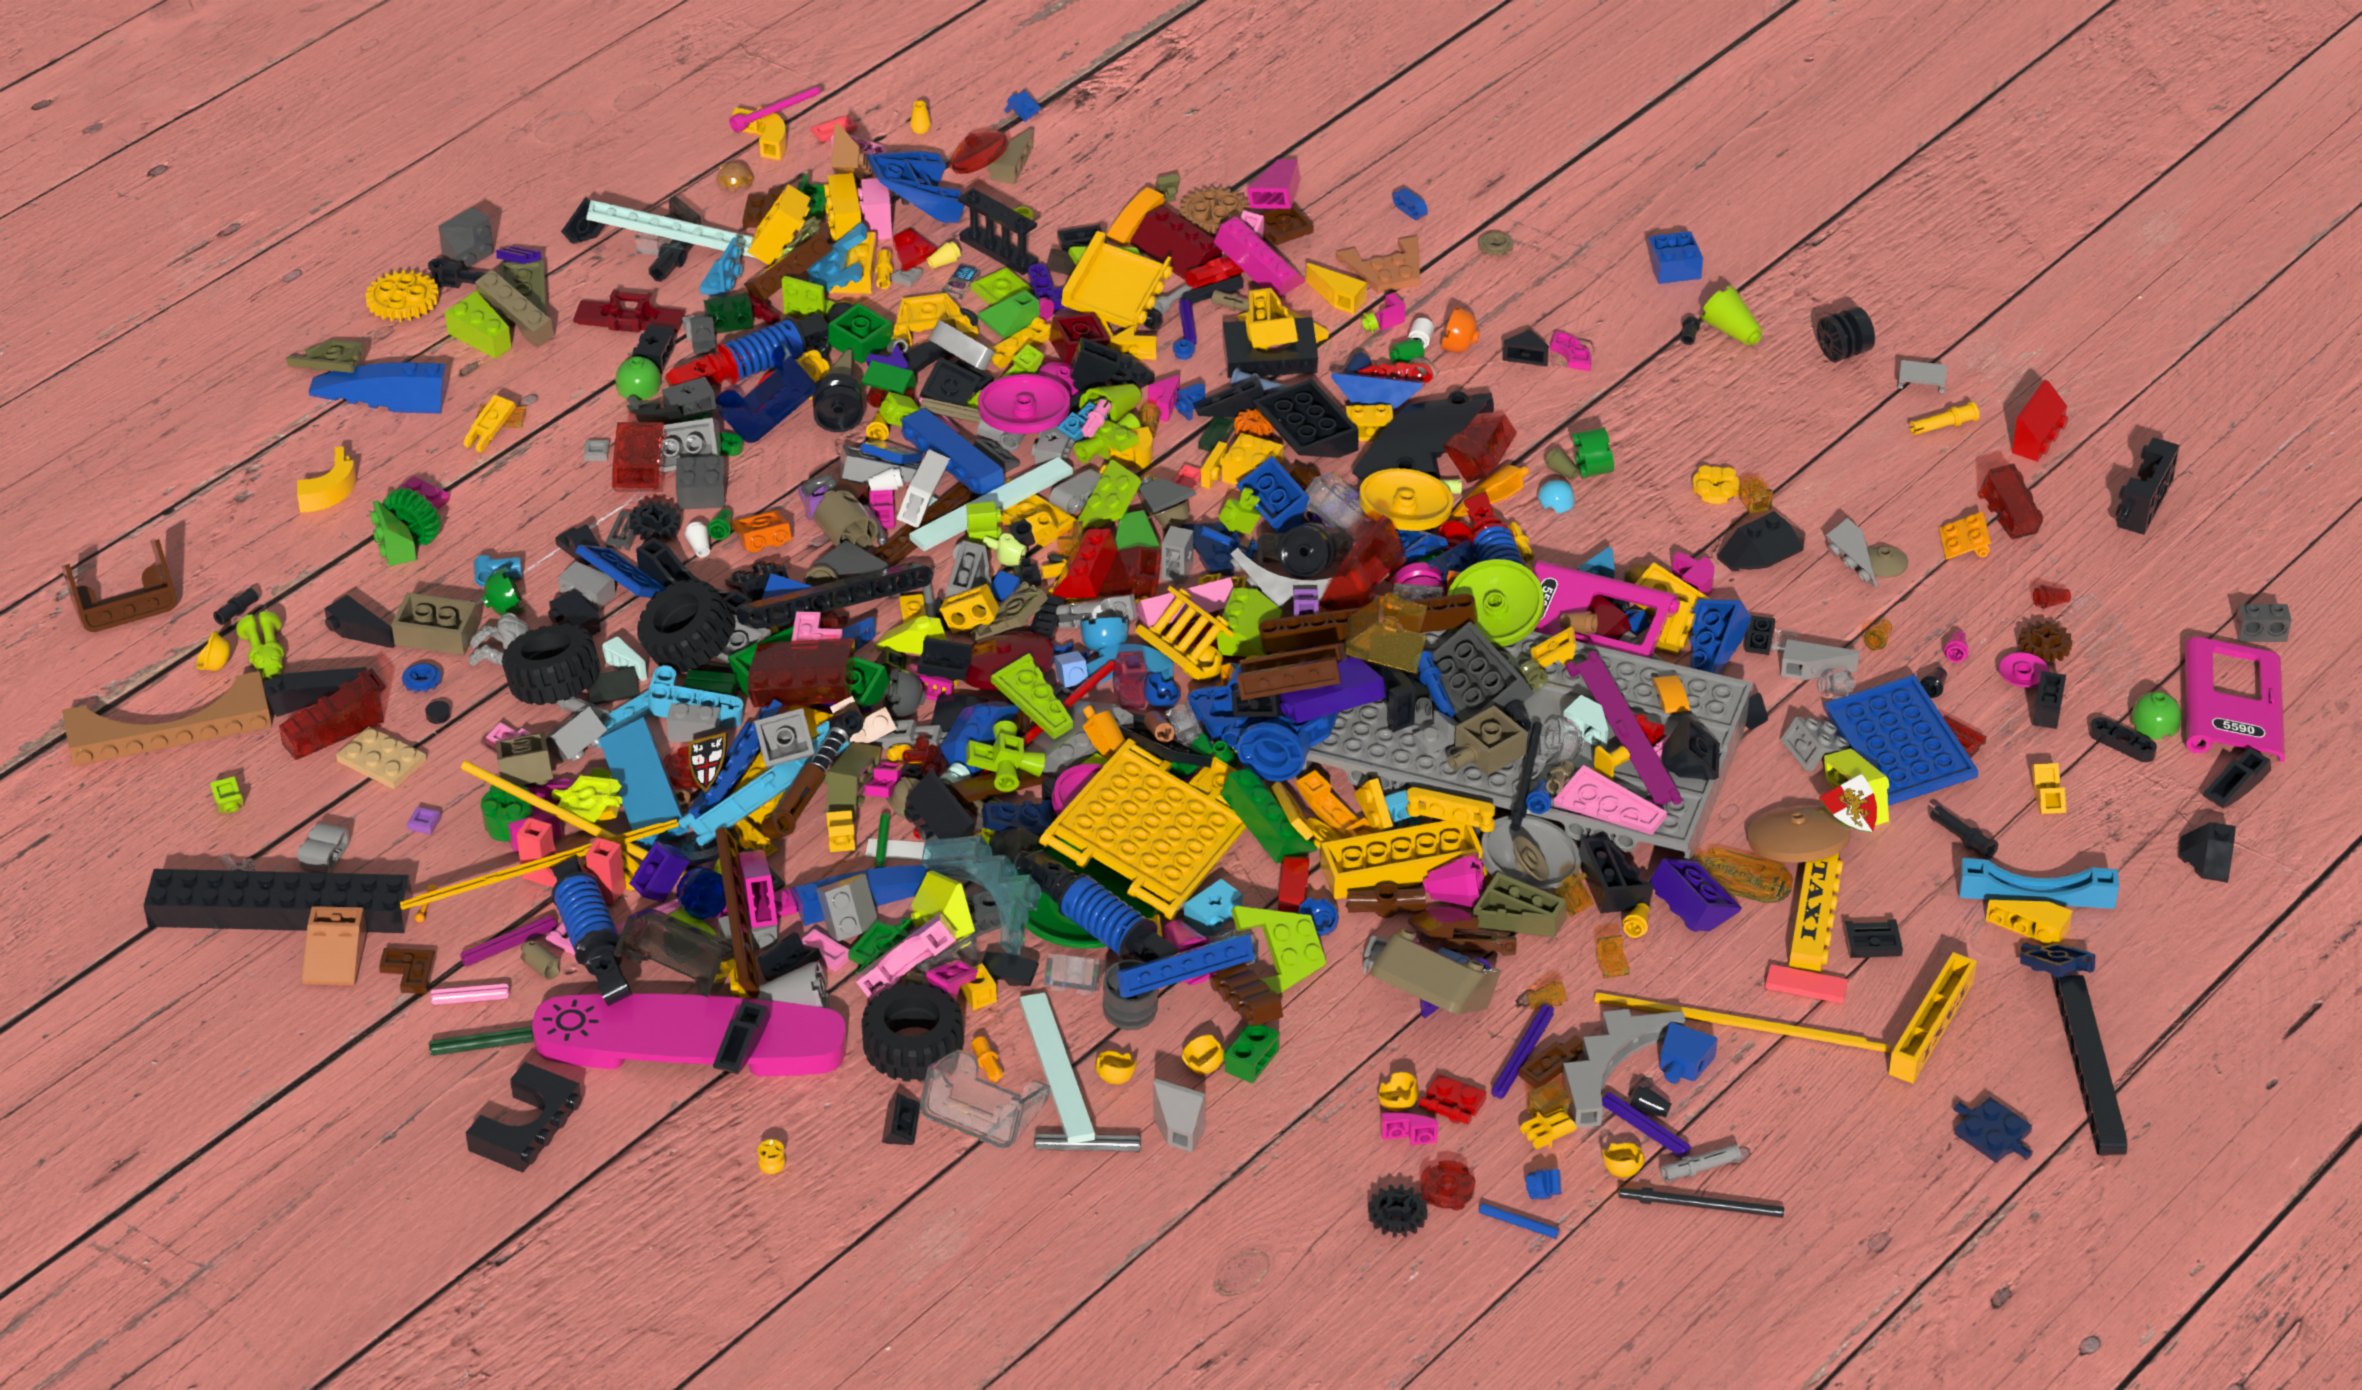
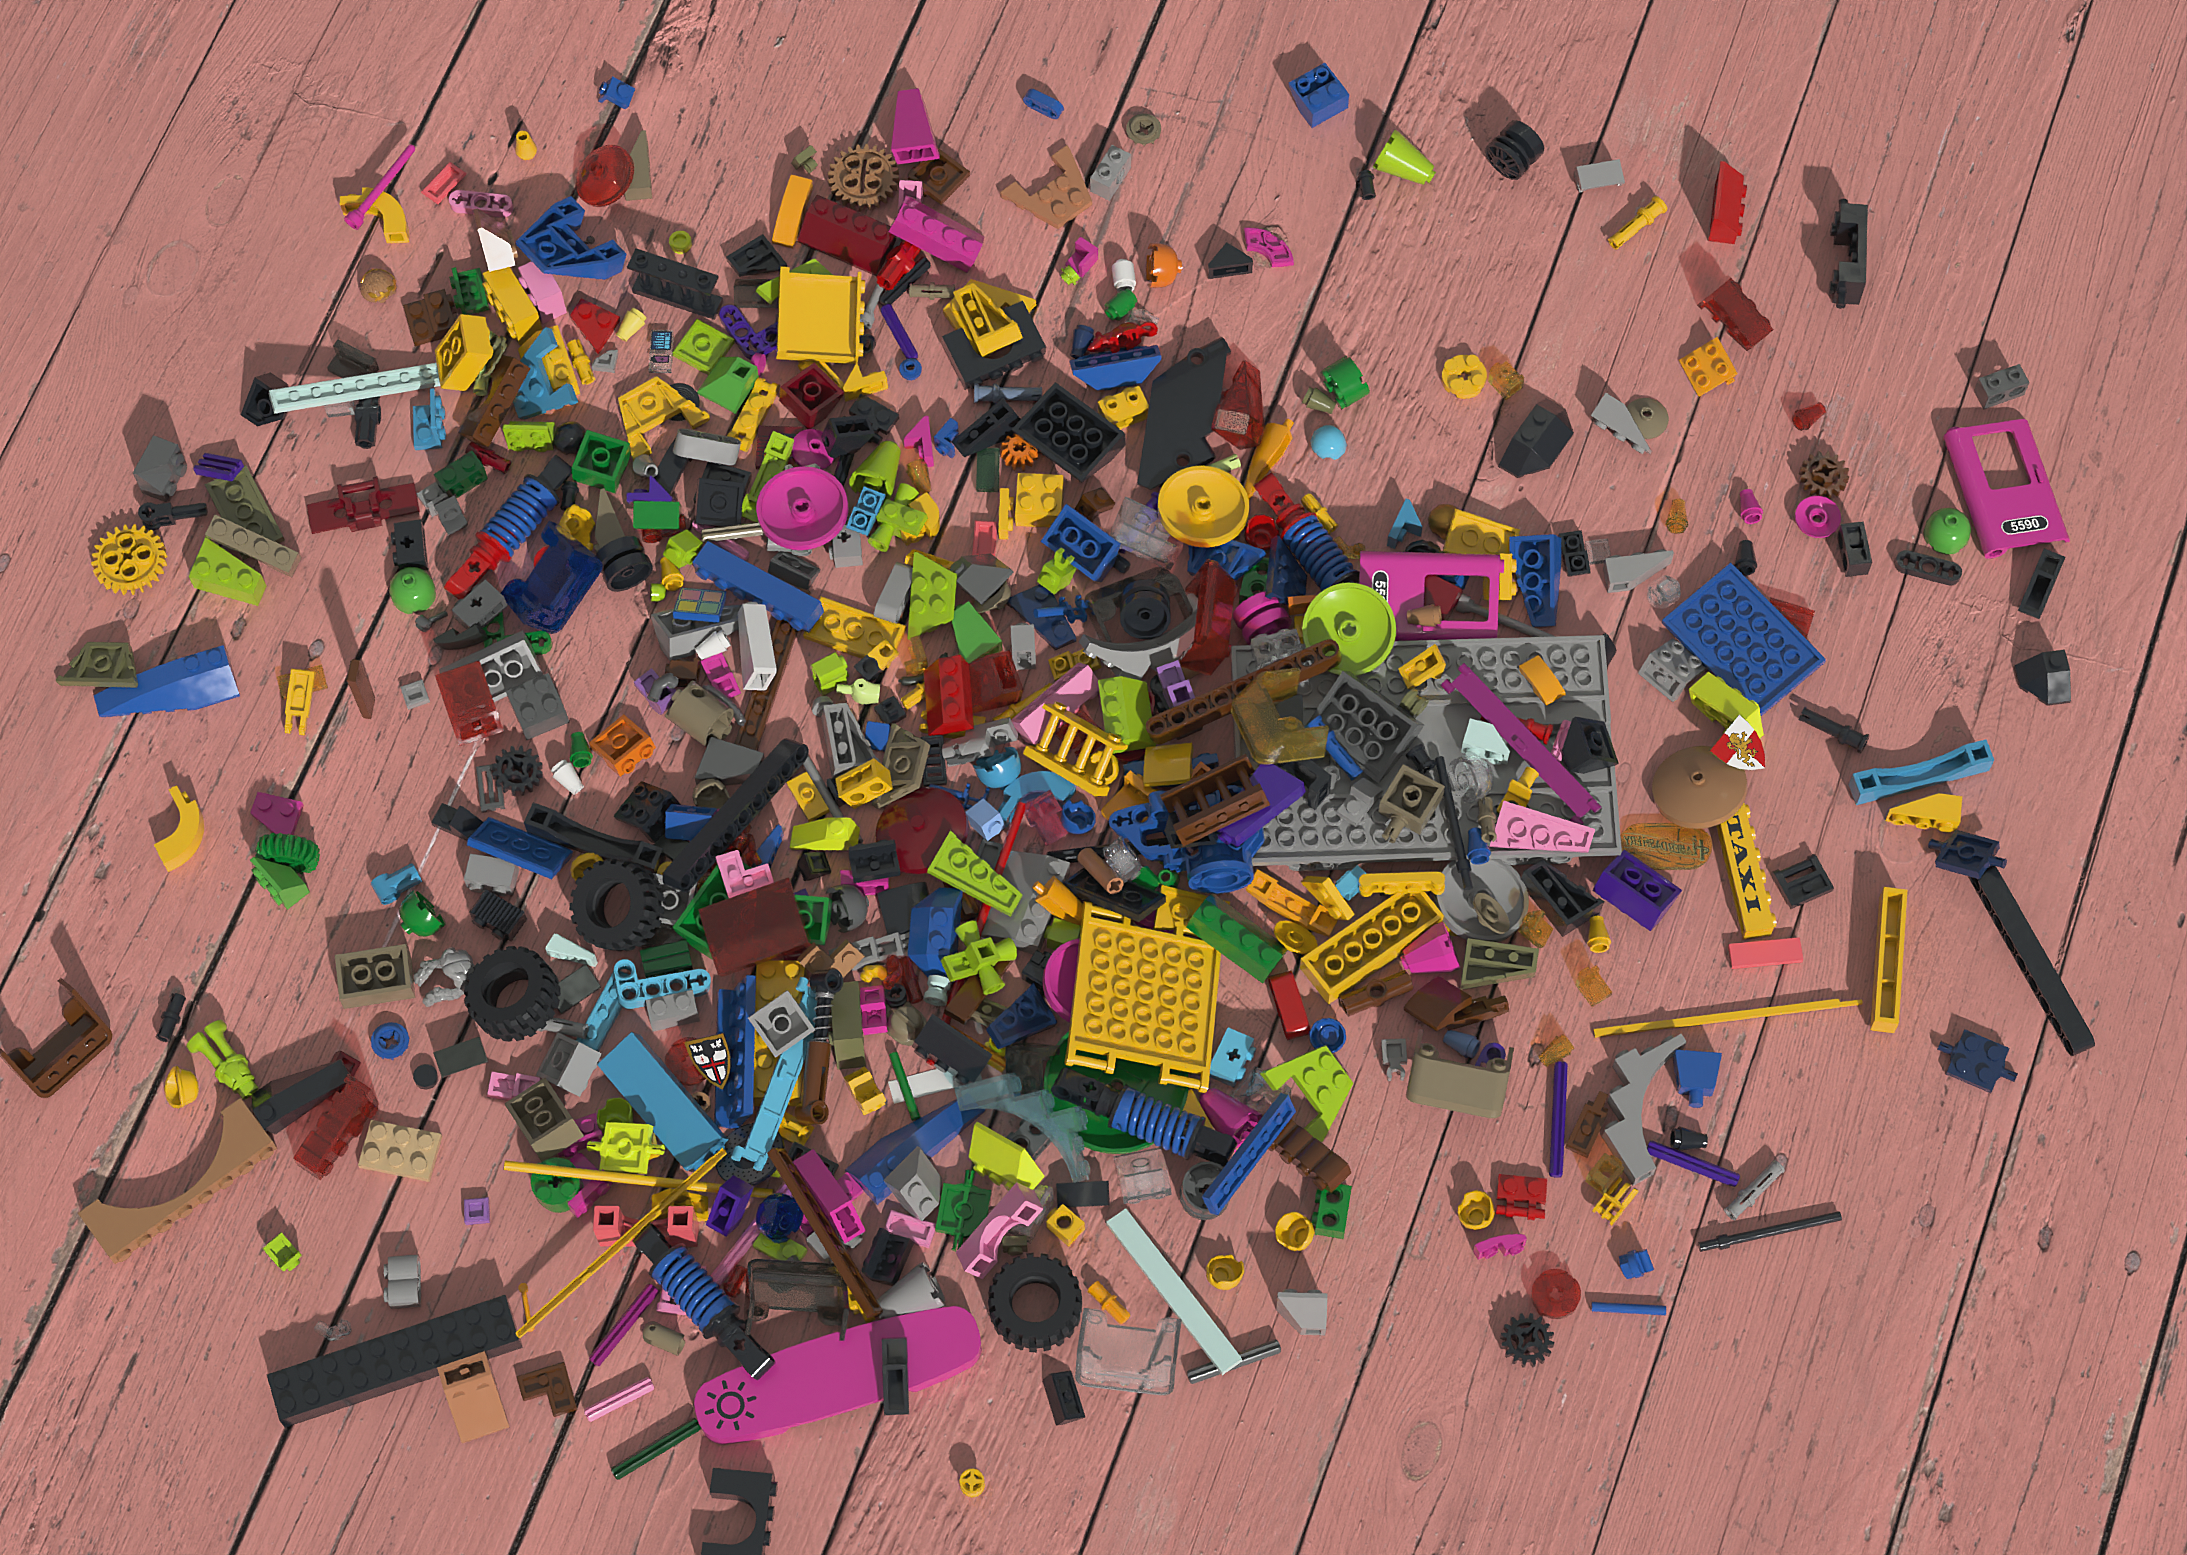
camera: 20 degrees left, 25 degrees up
black slope [324,595,396,648] -> none
light aqua tile [909,457,1073,551] -> none
dark pink slope [926,959,978,1002] -> none
bright pink axle [1081,399,1112,438] -> none
yellow tile [1271,781,1313,840] -> none
yellow slope [1306,263,1367,314] -> none
yellow hair [1602,1142,1645,1178] -> none
dark pink brick [1672,552,1715,597] -> none
yellow slope [2032,763,2066,814] -> none
none -> reddish brown tile [347,659,375,719]
none -> pearl dark grey hinge [433,1037,488,1078]
none -> lime hinge [650,583,667,602]
none -> light grey brick [1090,145,1131,201]

